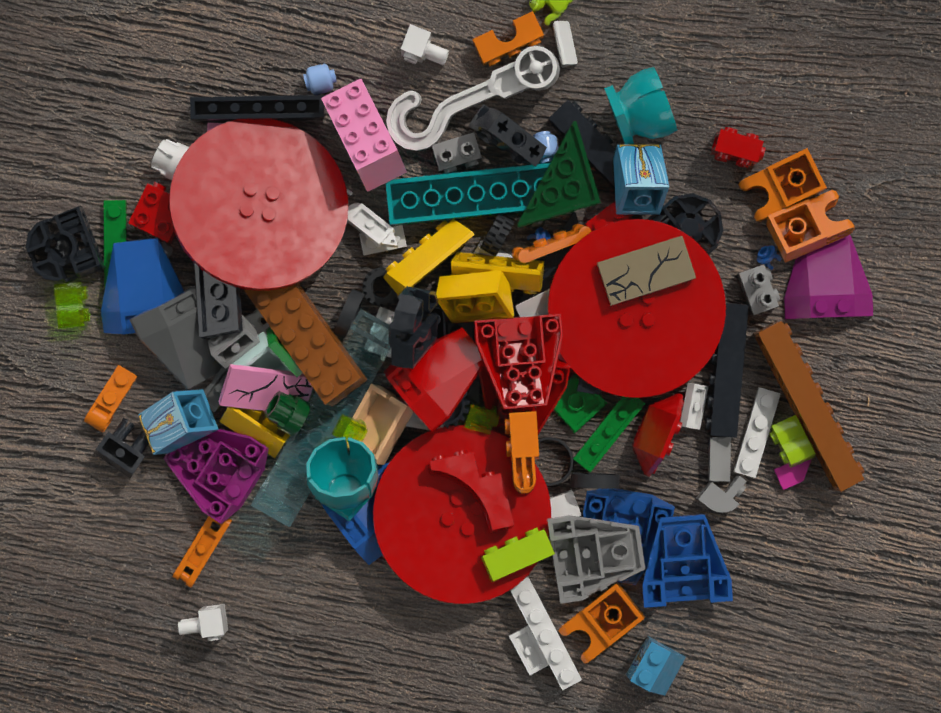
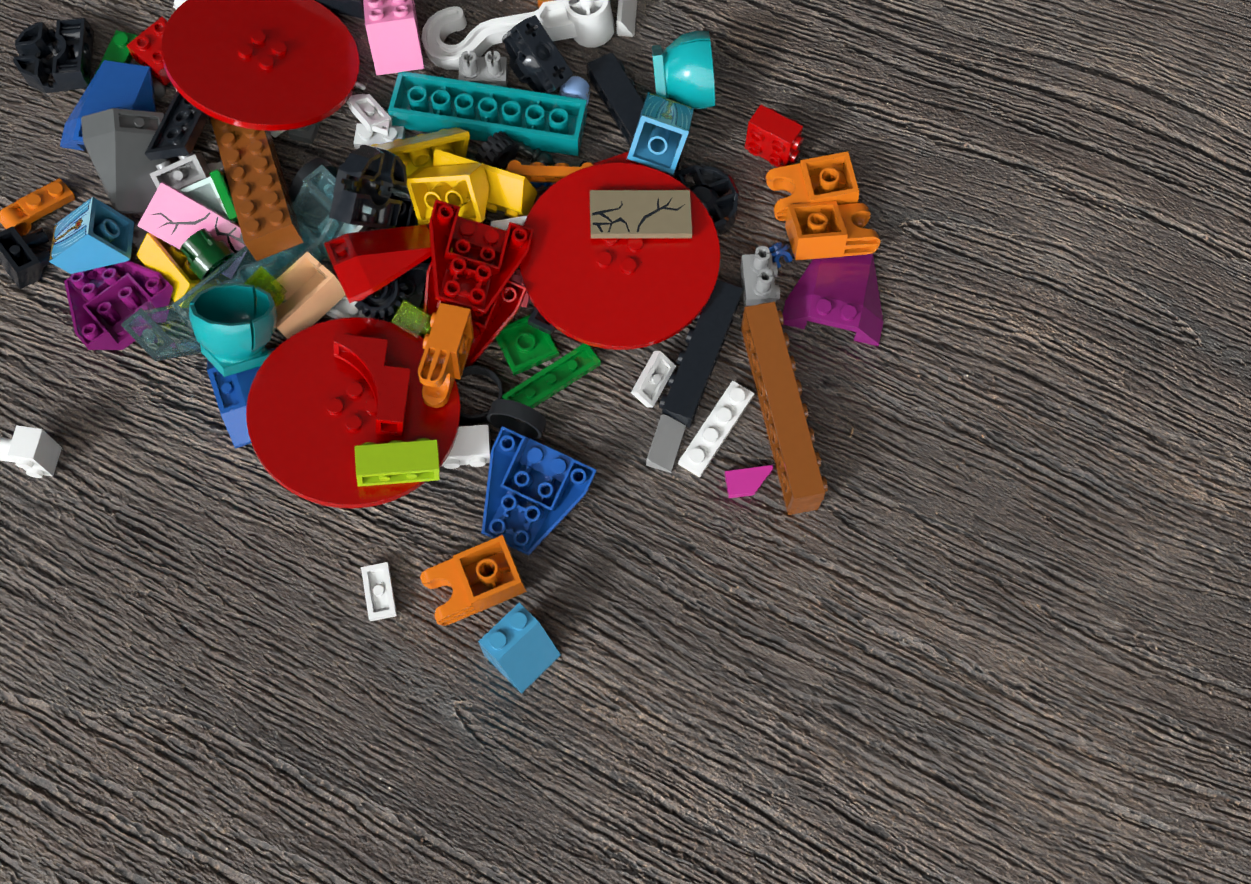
camera: 15 degrees right, 20 degrees down
clear neon green brick [54,282,90,329] -> none
orange plate [172,516,232,588] -> none
white brick [510,576,582,690] -> none
dark green tile [517,121,601,228] -> none
light grey wedge [547,515,645,604] -> none
red wedge [631,393,684,477] -> none
blue wedge [642,514,733,608] -> none
light grey brick [696,475,747,513] -> none
lime brick [769,415,815,468] -> none

